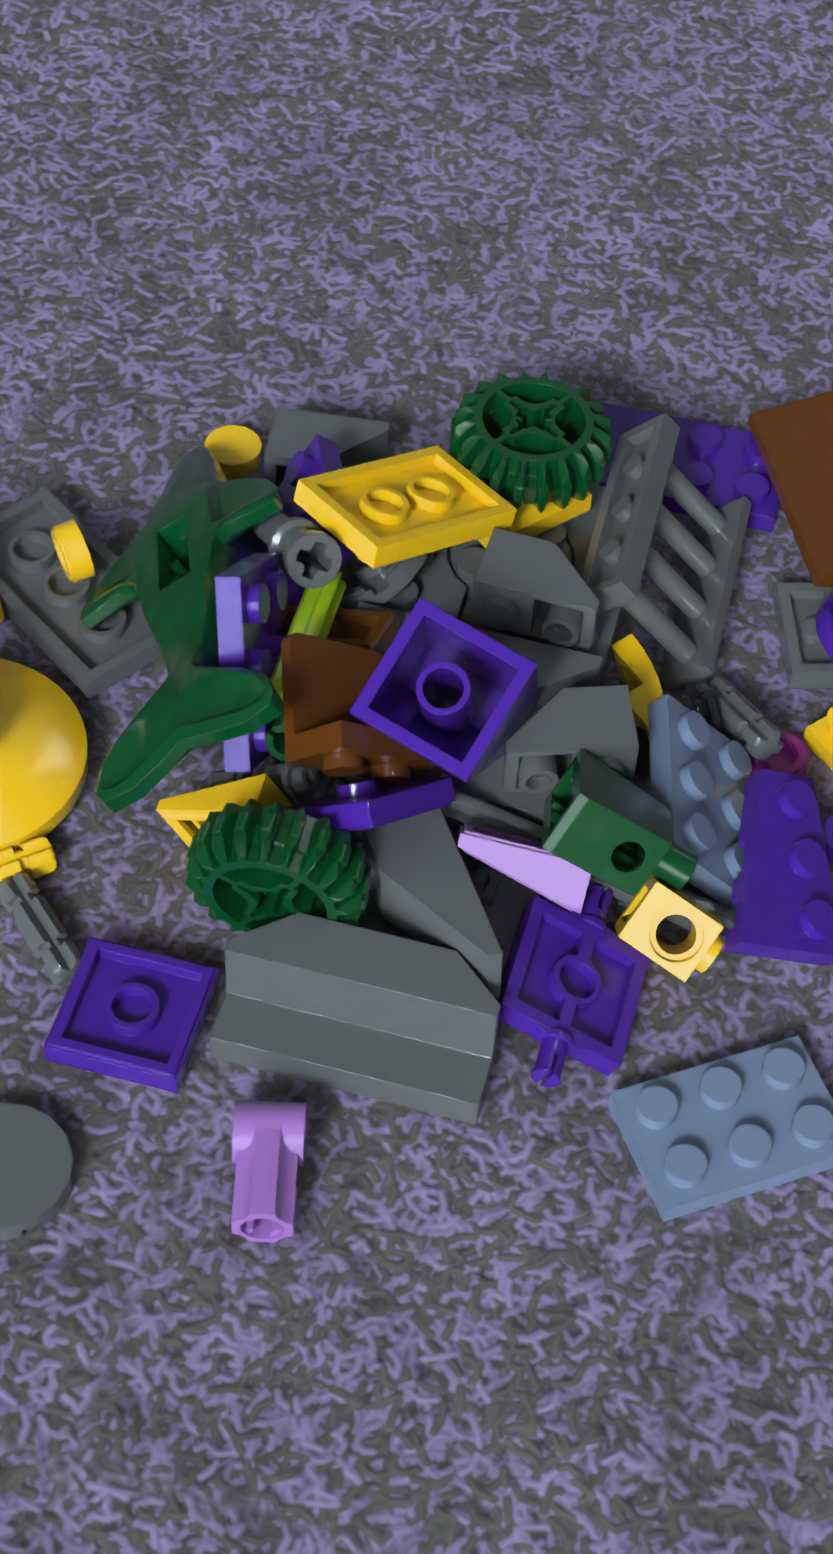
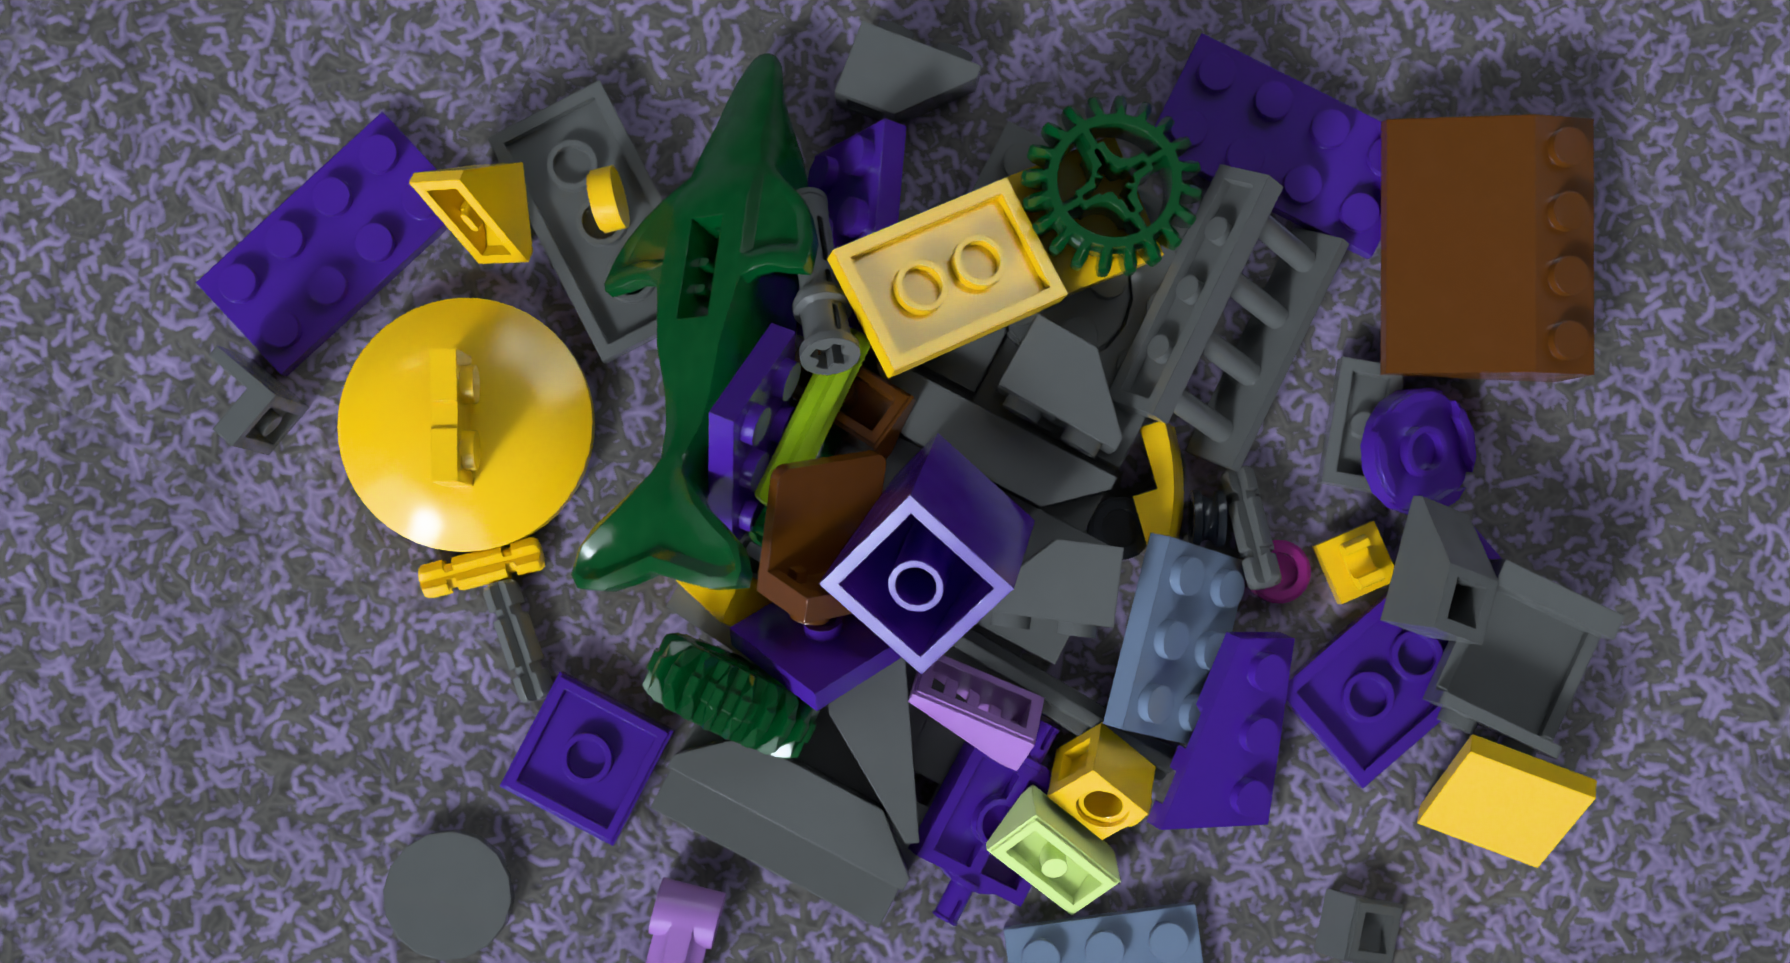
camera: 15 degrees right, 35 degrees up
yellow tile [204,425,262,479] -> none
dark green torso [542,749,698,895] -> none
none -> yellowish green slope [986,785,1121,915]

